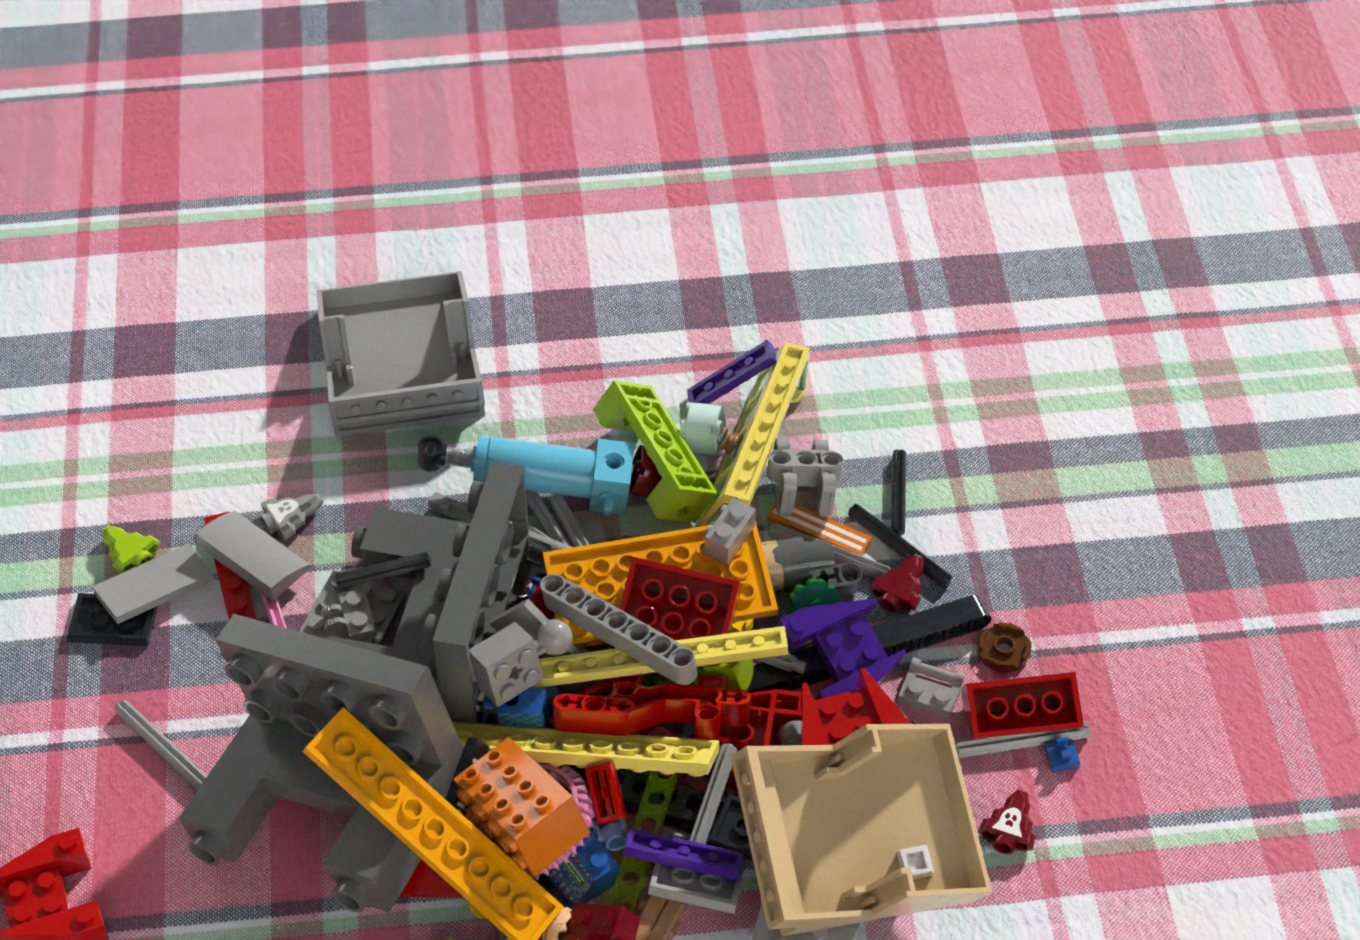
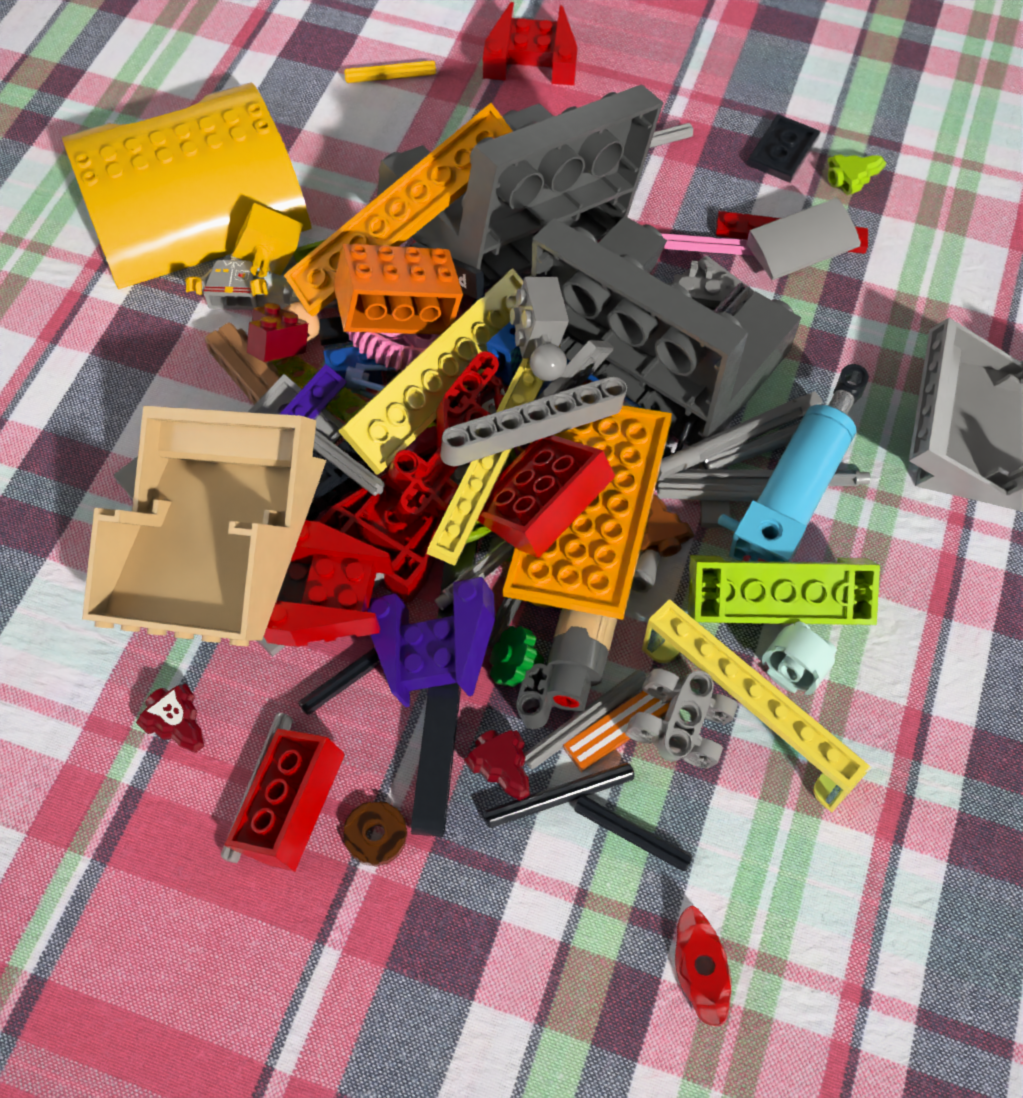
camera: 115 degrees right, 10 degrees up
light grey tile [92,544,214,624] -> none
light grey rock [260,494,323,541] -> none
red tile [585,761,627,825] -> none
dark purple plate [687,340,777,404] -> none
light grey brick [703,498,756,566] -> none
medium nougat bush [717,429,739,455] -> none
white tile [897,844,934,879] -> none
light grey plate [898,657,966,718] -> none
blue tile [1044,737,1080,773] -> none
none -> red piece [675,906,732,1026]

